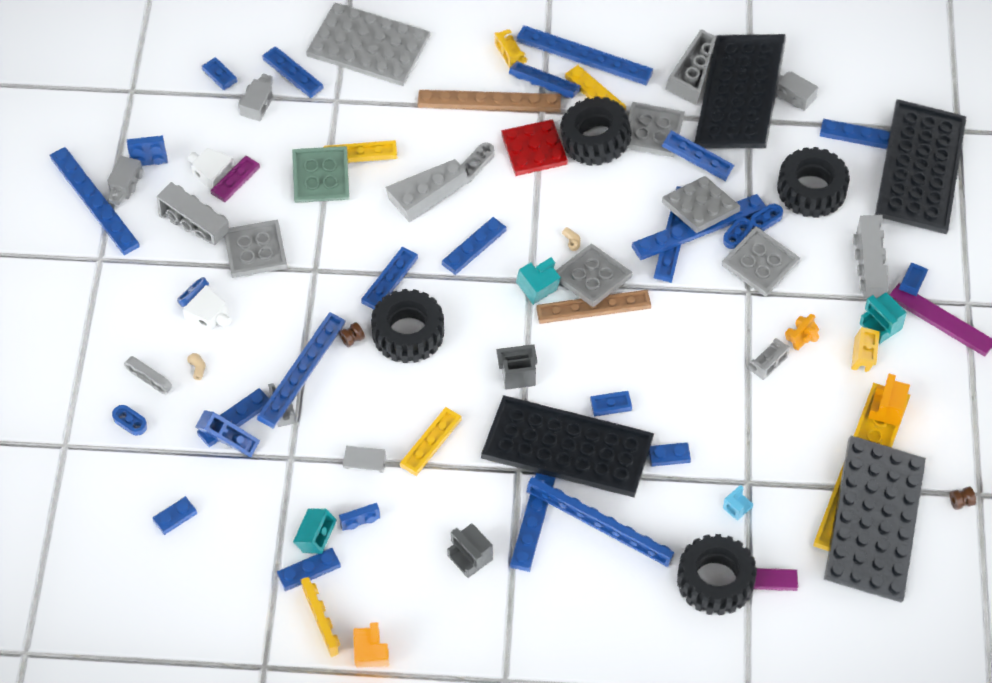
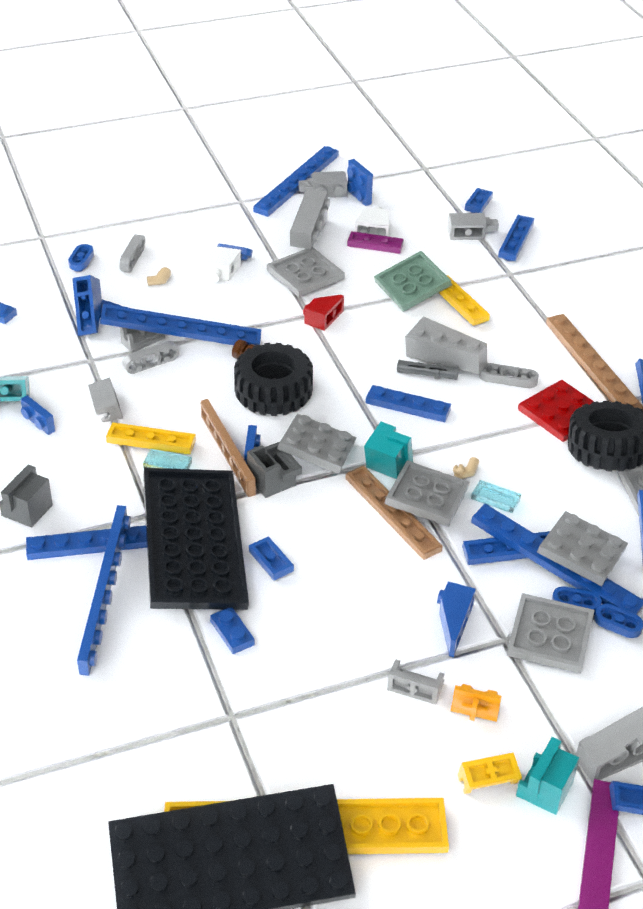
camera: 65 degrees right, 15 degrees down
light grey plate [306,2,431,86] -> none
blue plate [361,246,418,310] -> none
black tyre [677,534,757,616] -> none
medium azure panel [723,485,753,521] -> none
magenta tile [754,568,798,591] -> none
light orange plate [868,373,910,426] -> none
none -> light grey beam [122,341,179,374]
none -> clear light blue tile [143,449,192,469]
none -> medium nougat tile [200,399,256,497]
none -> blue plate [244,425,261,464]
none -> light grey plate [277,413,357,474]
none -> red slope [303,295,344,331]
none -> pin [397,359,459,380]
none -> blue slope [437,581,476,658]
none -> clear light blue tile [471,480,522,514]

